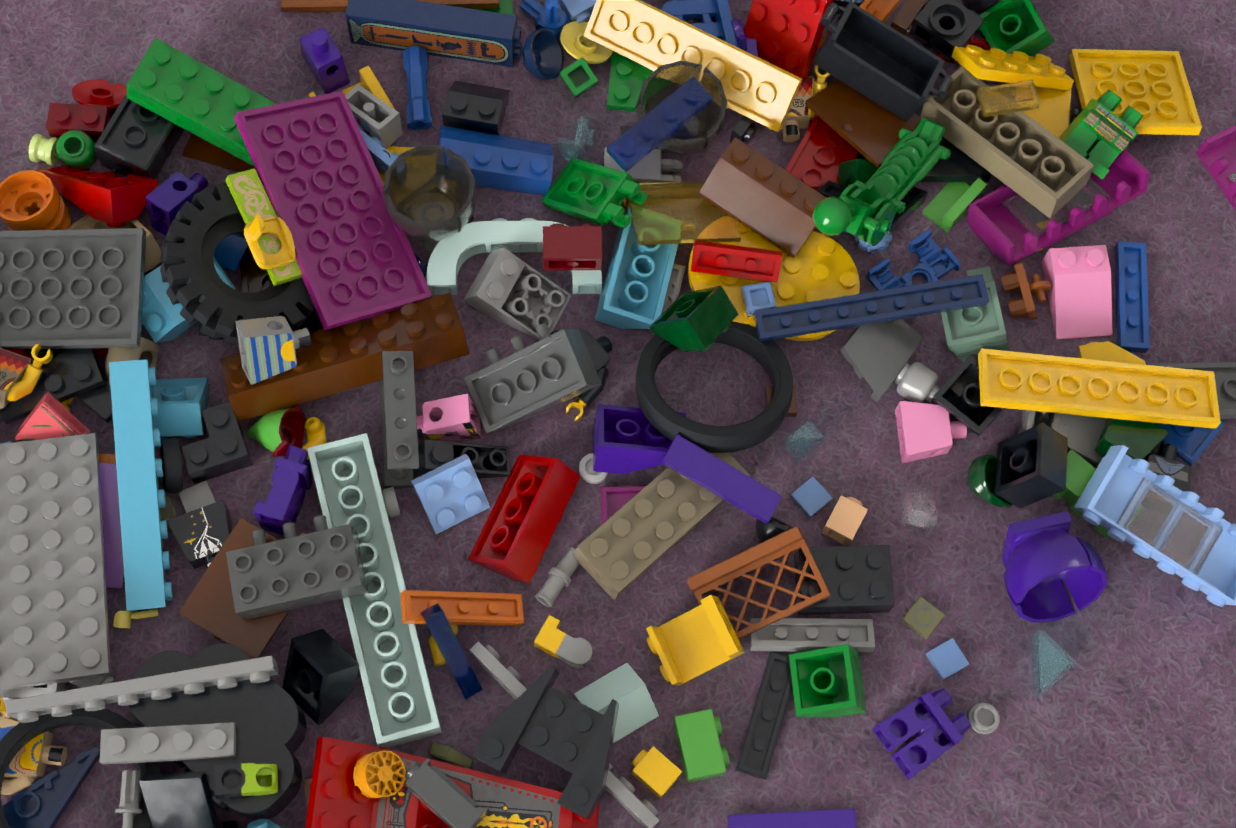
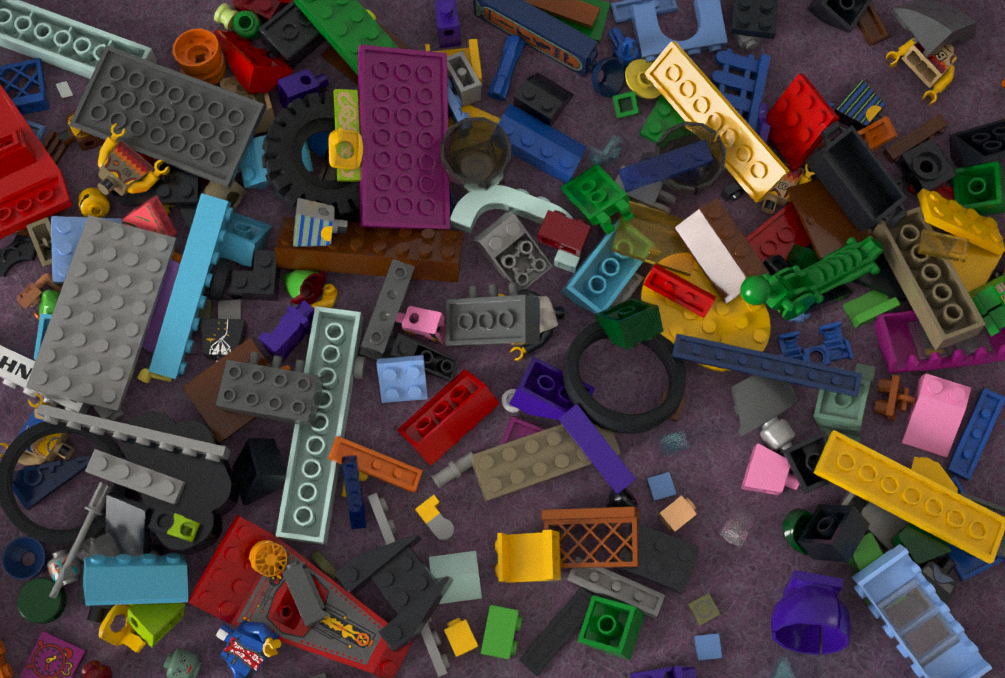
camera: 30 degrees right, 5 degrees up
medium blue tile [741,281,777,317] -> none

